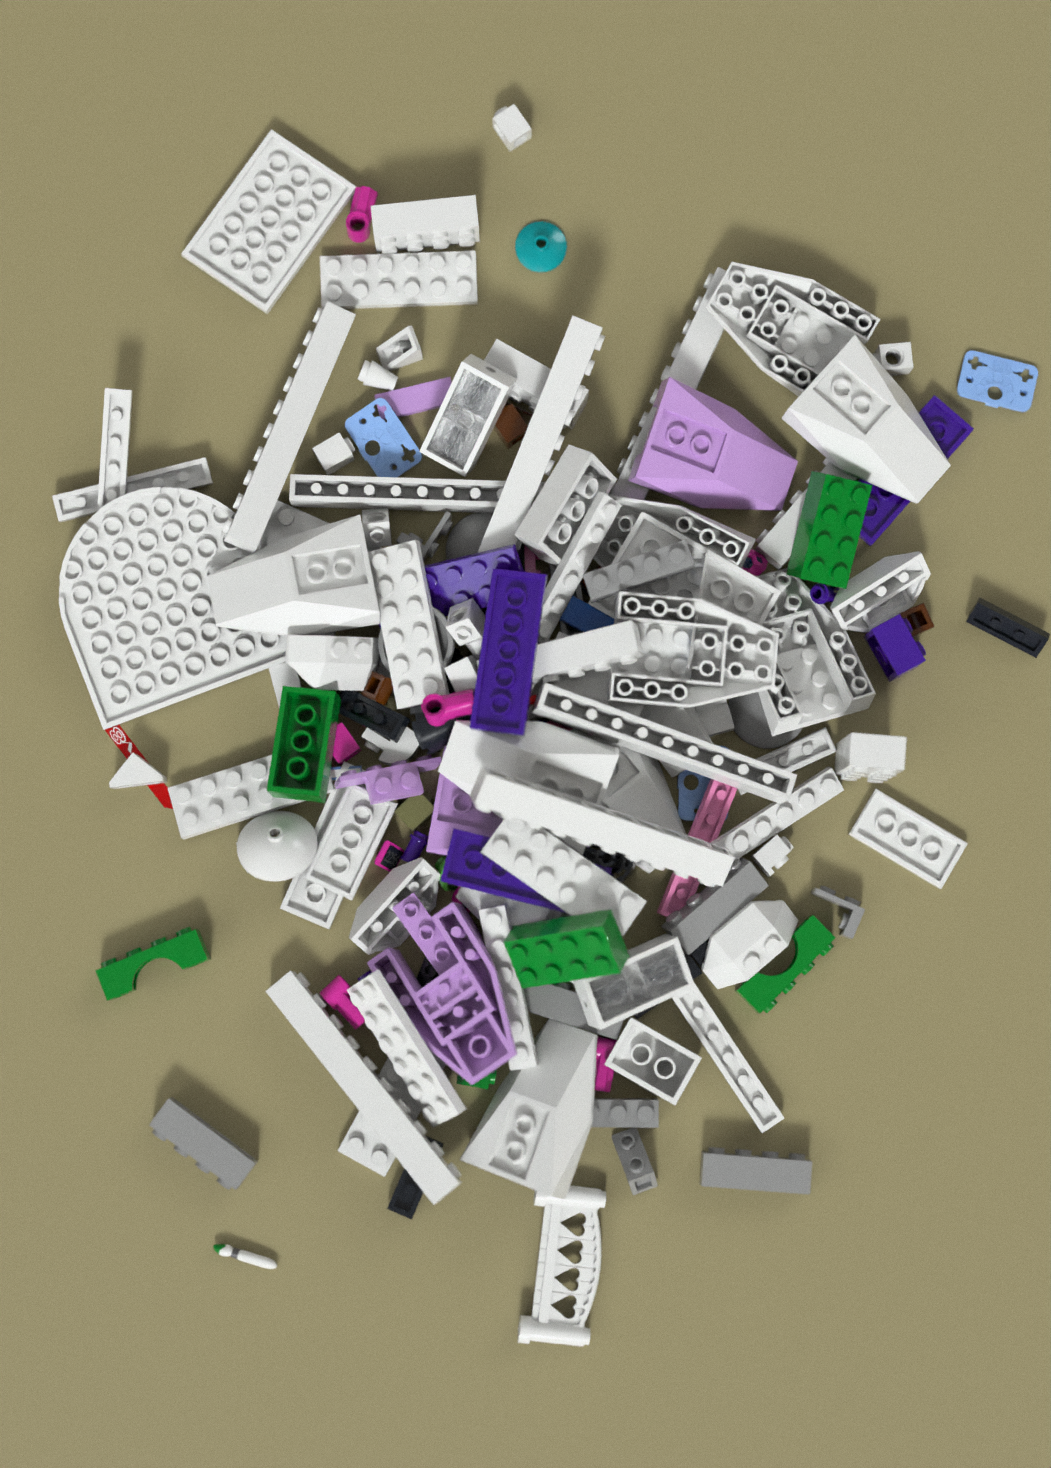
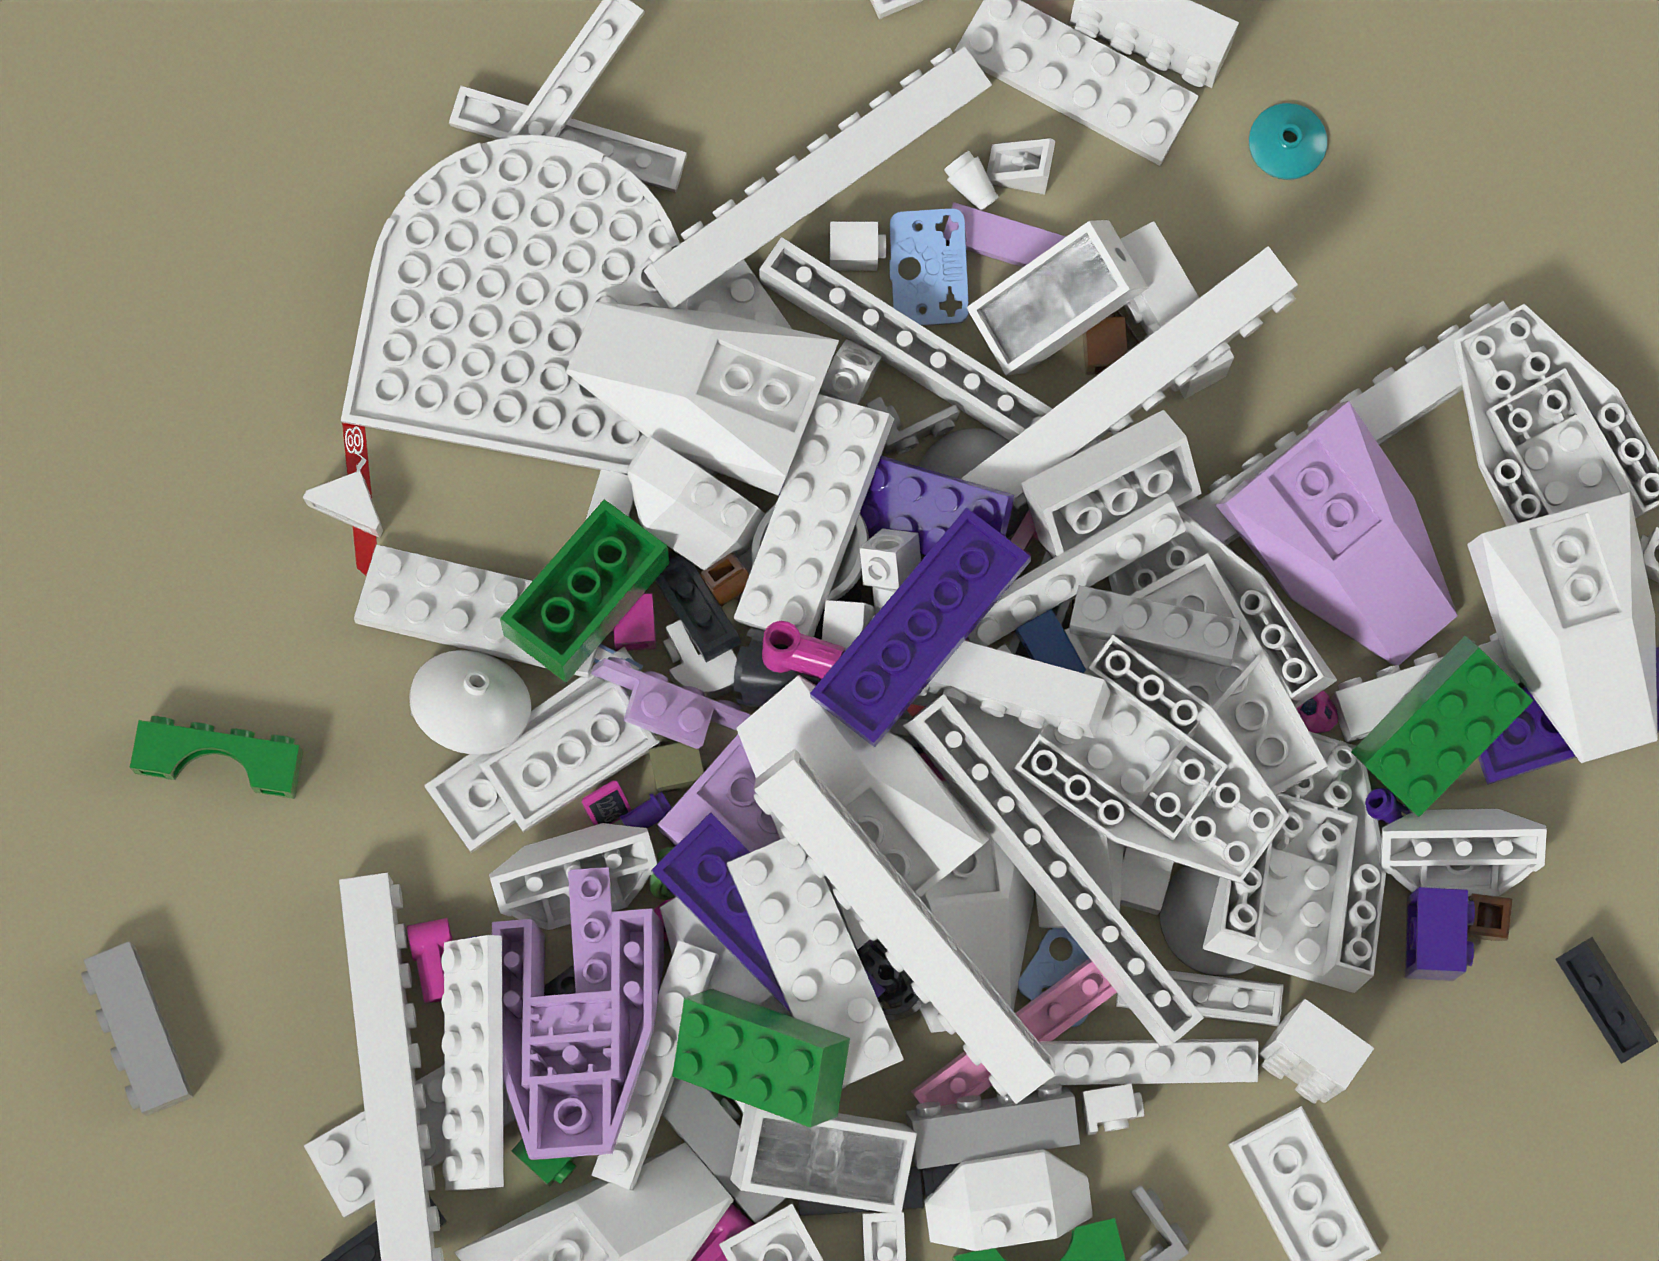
camera: 30 degrees right, 5 degrees down
white piece [213,1244,277,1269] -> none

